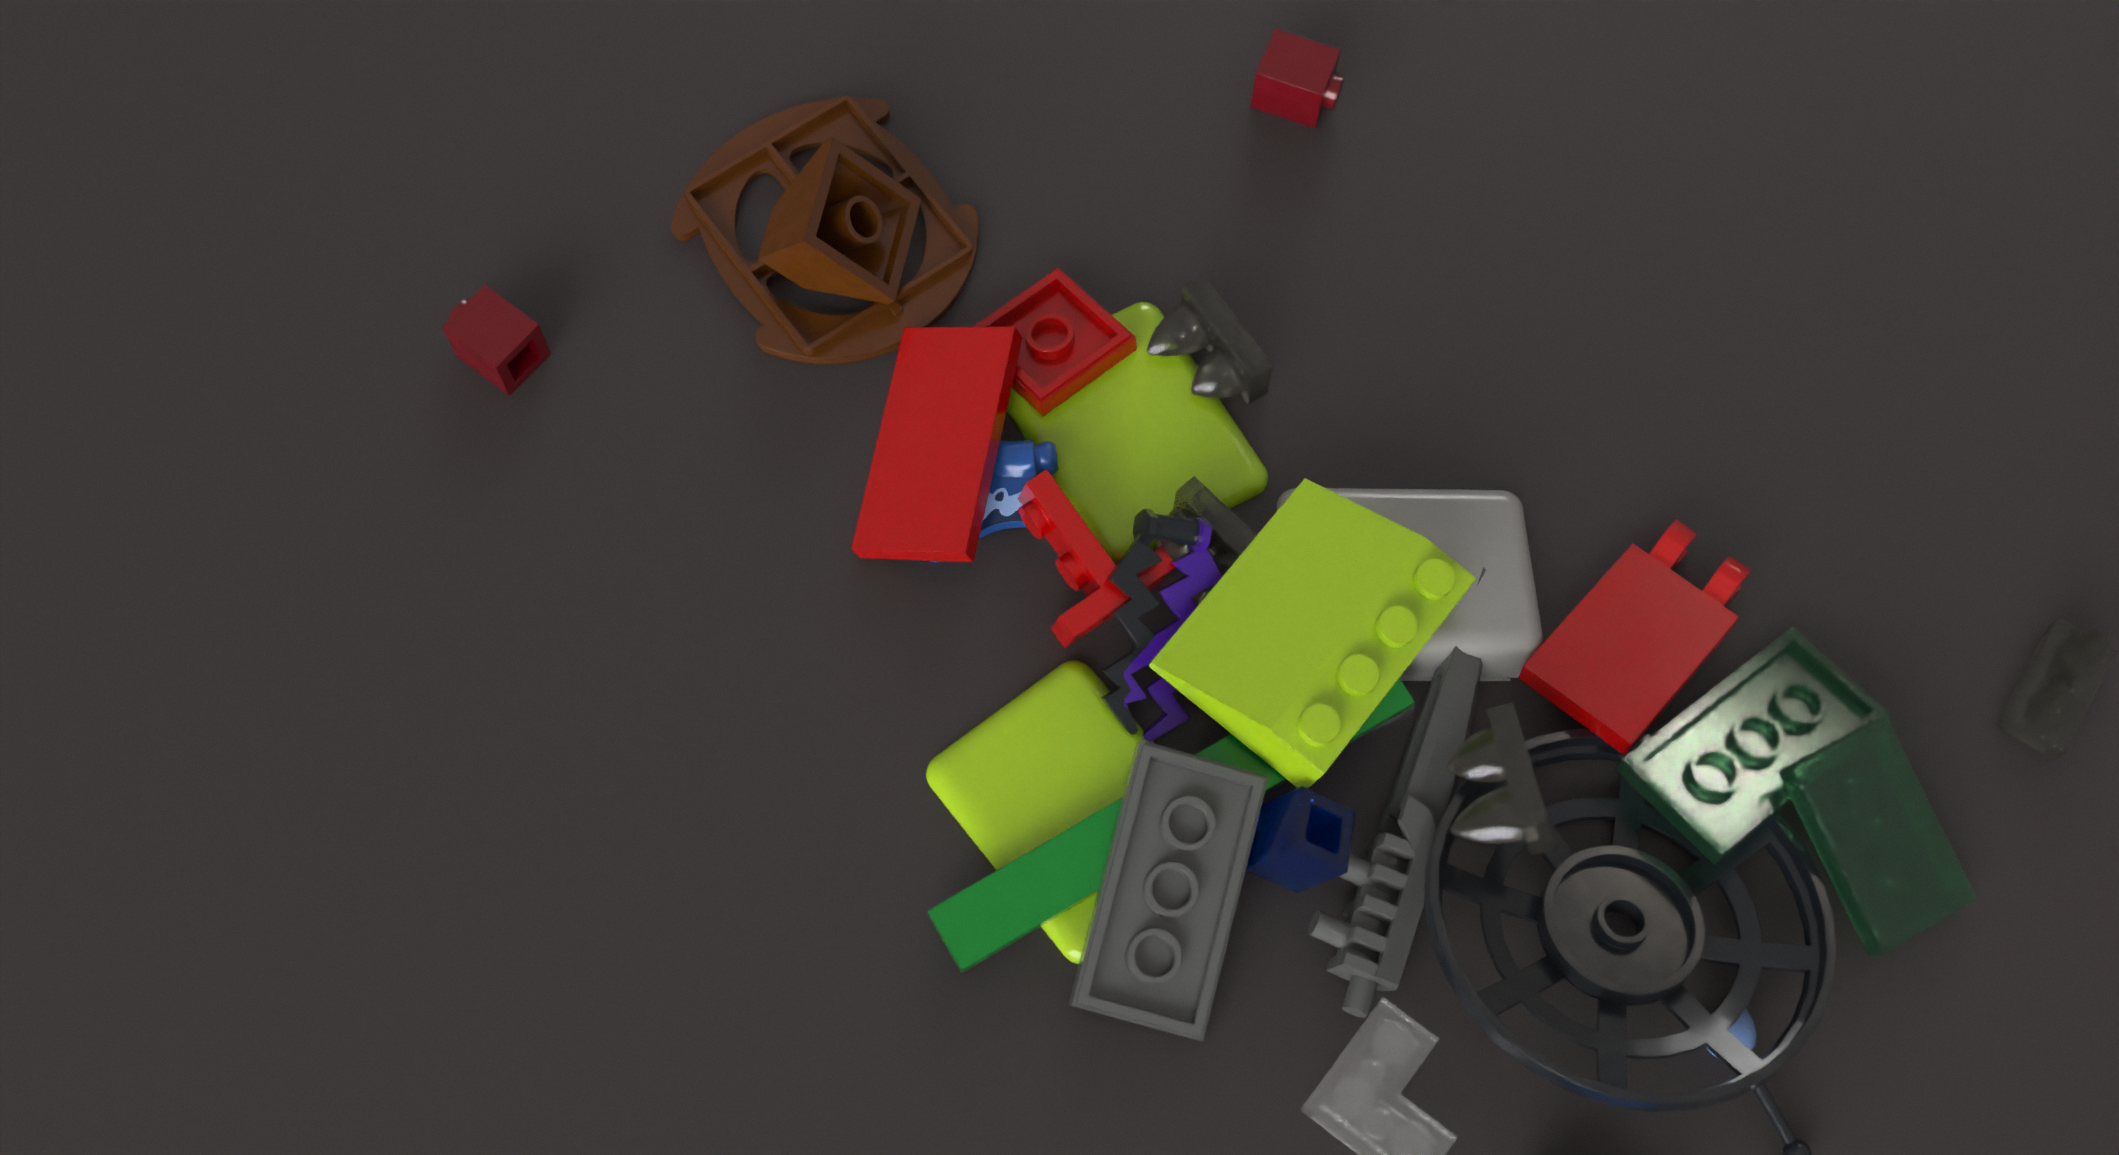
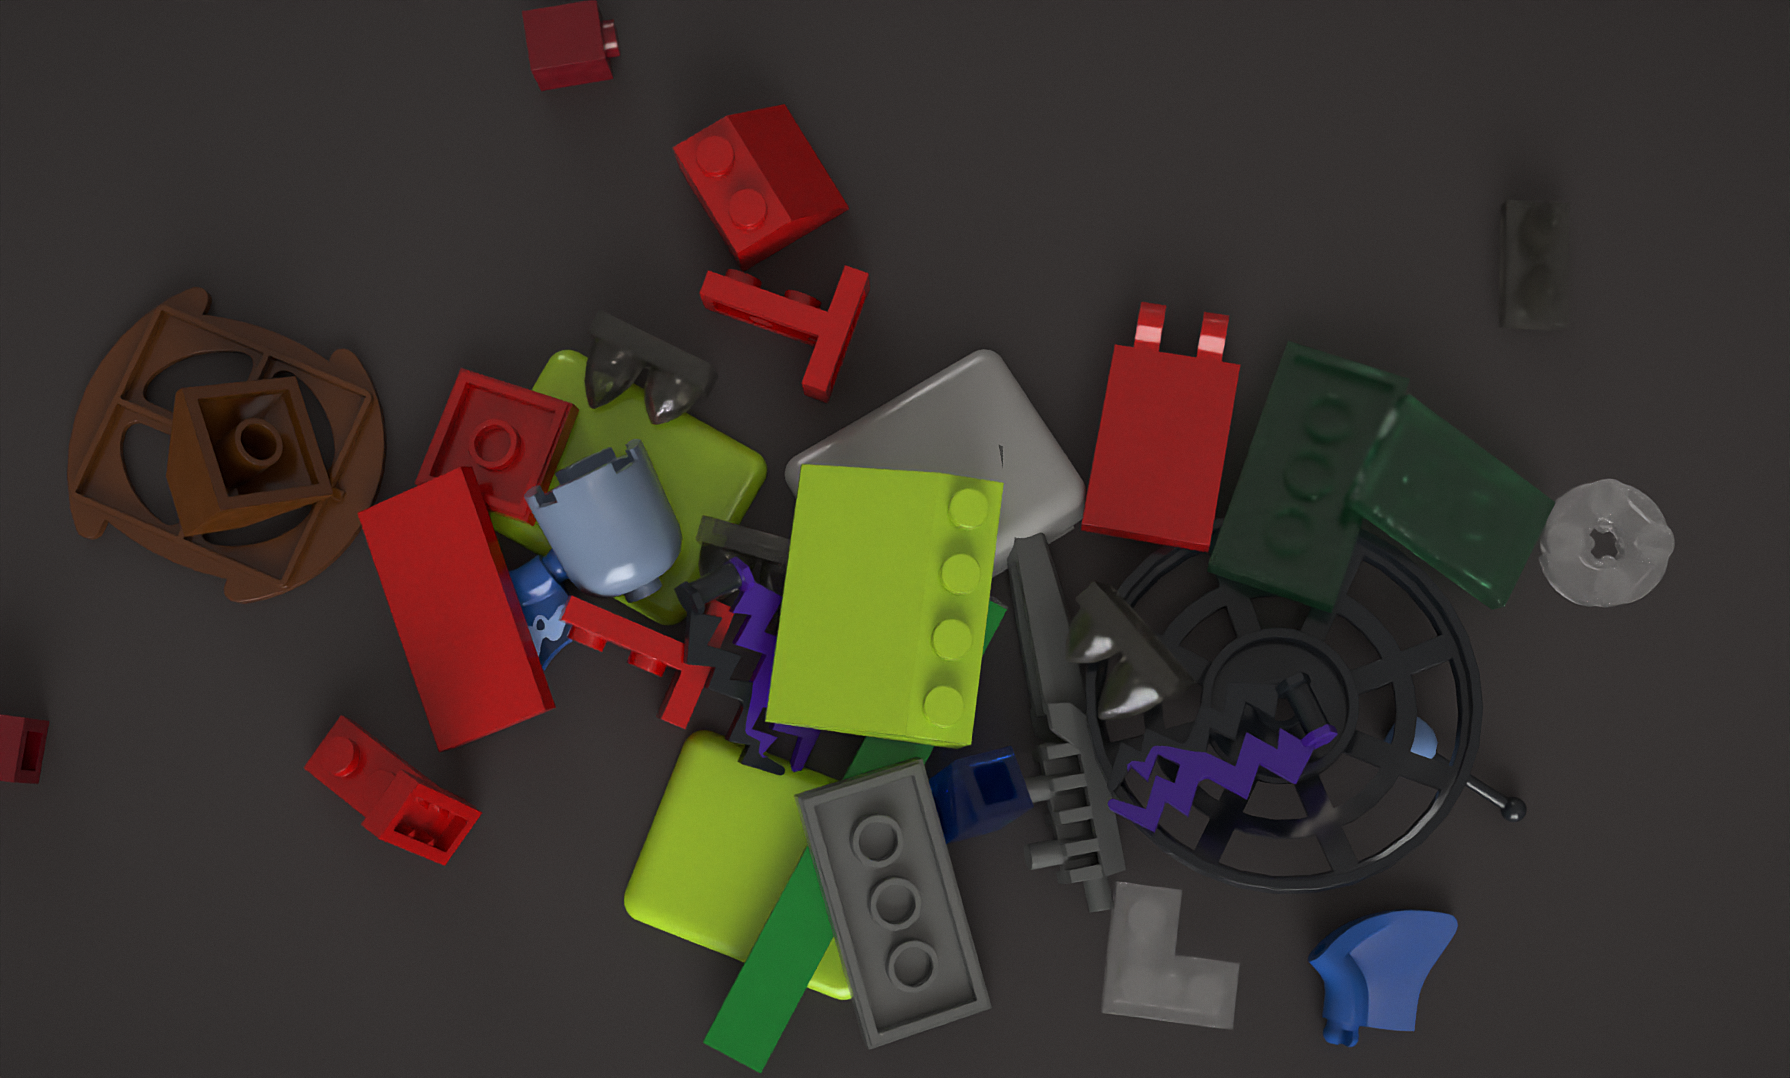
camera: 25 degrees left, 15 degrees up
none -> red bracket [303,715,482,866]
none -> sand blue cylinder [524,439,683,603]
none -> red slope [672,104,849,272]
none -> red bracket [699,265,870,403]
none -> piece [1107,672,1338,833]
none -> clear plate [1538,478,1675,608]

